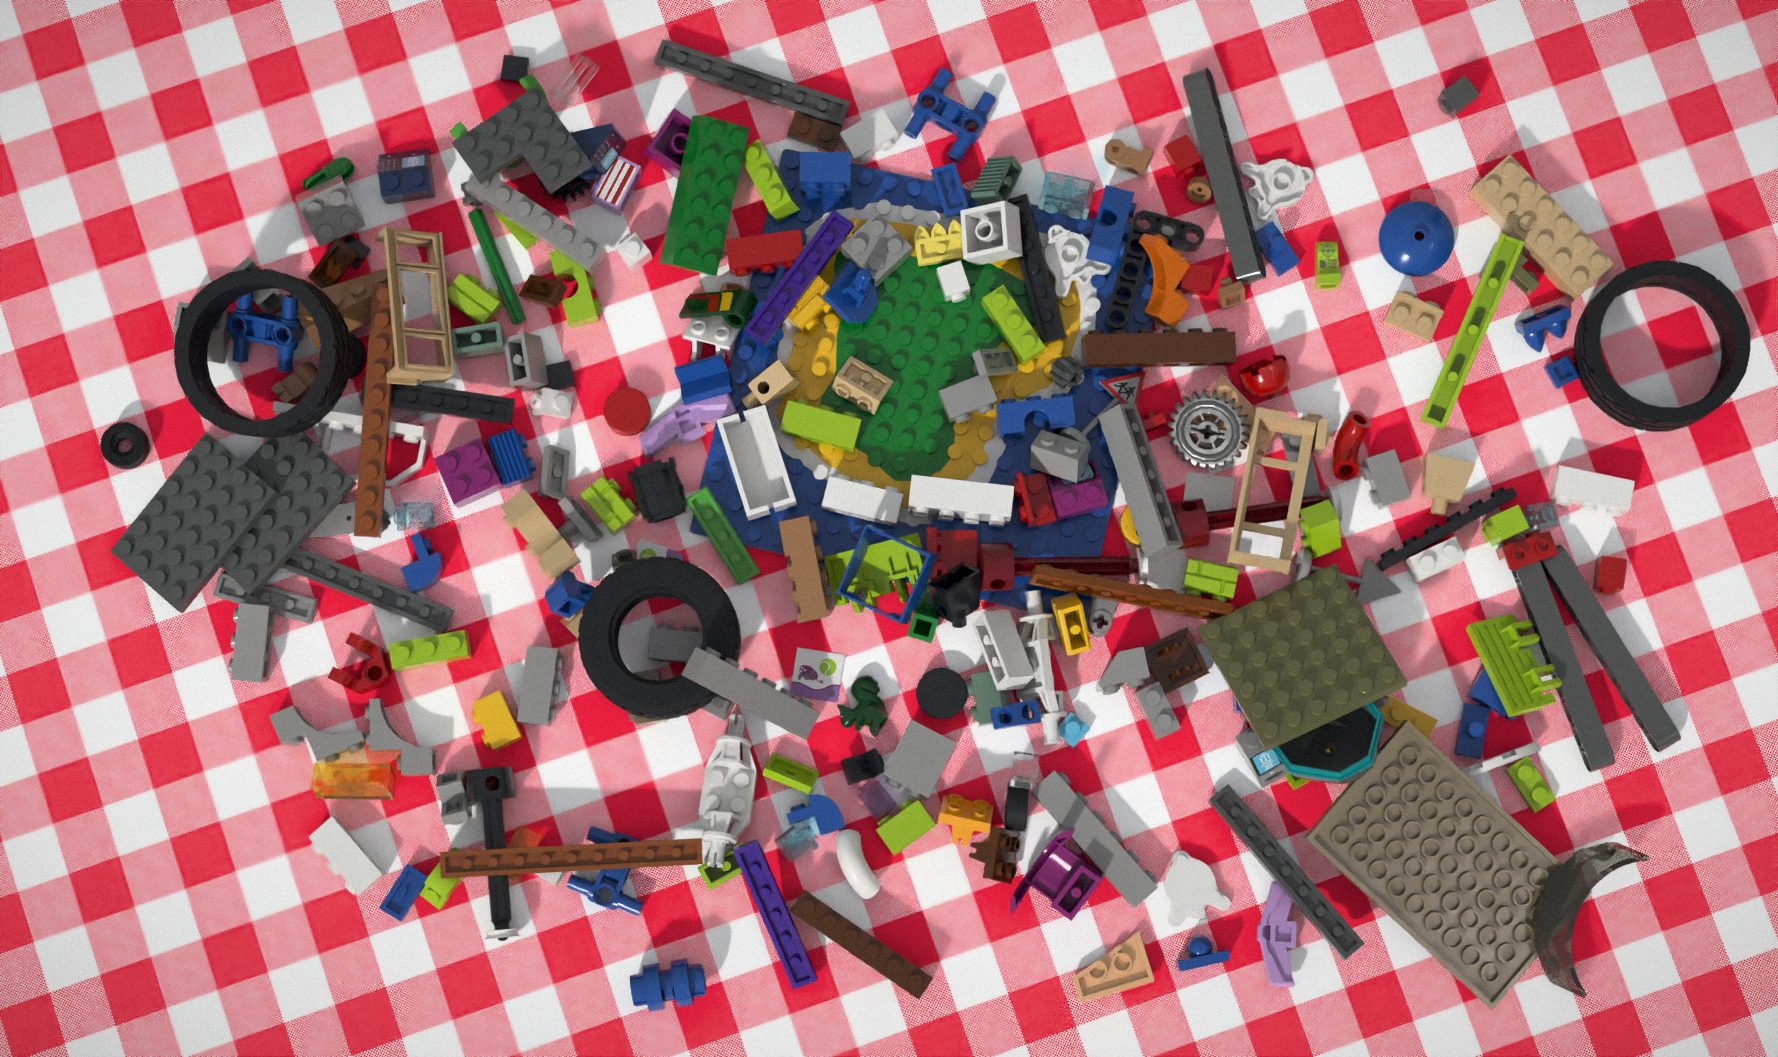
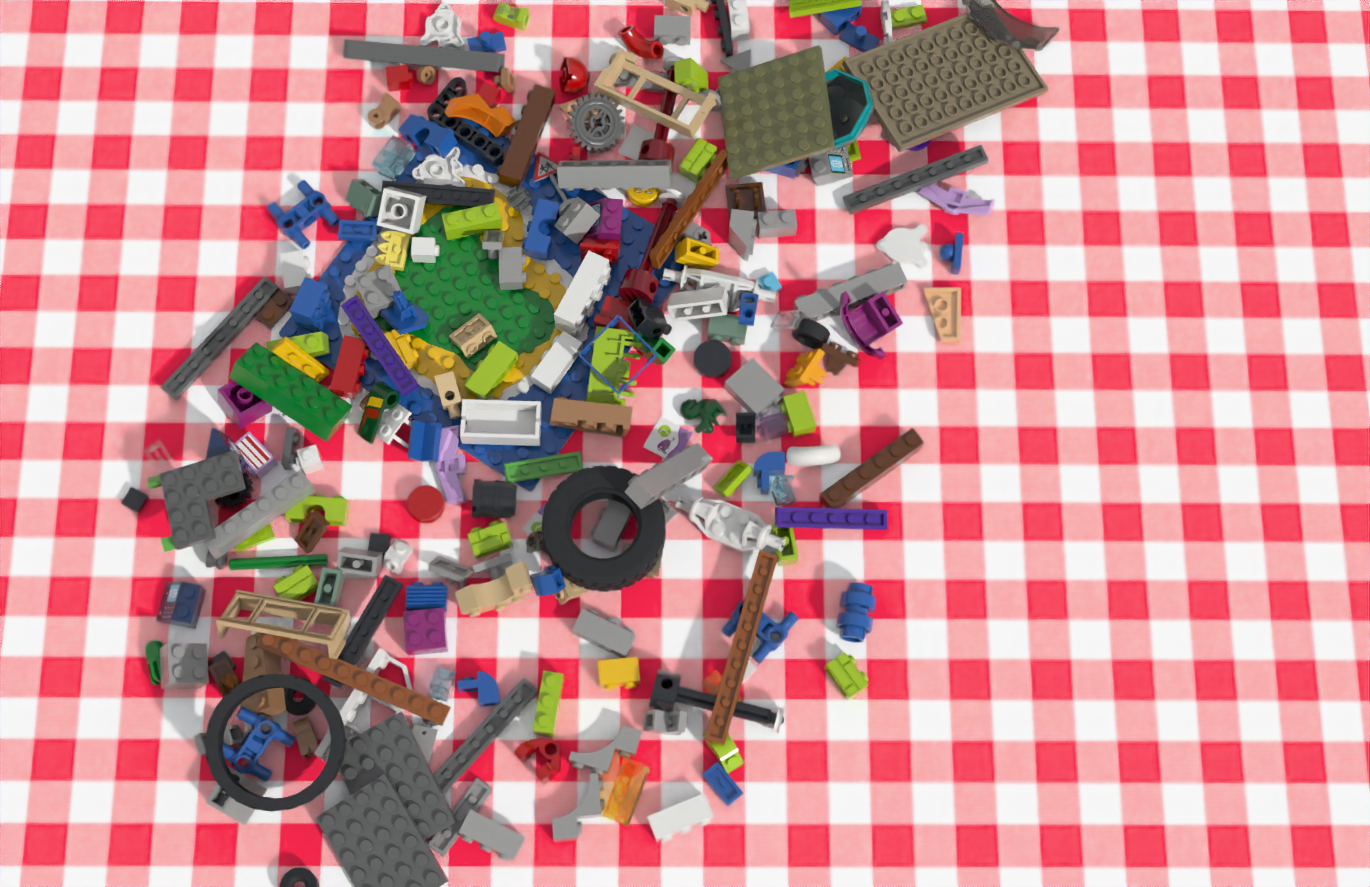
camera: 75 degrees left, 10 degrees down
none -> yellow tile [272,336,329,383]
none -> dark grey plate [281,427,300,470]
none -> lime brick [824,652,869,701]

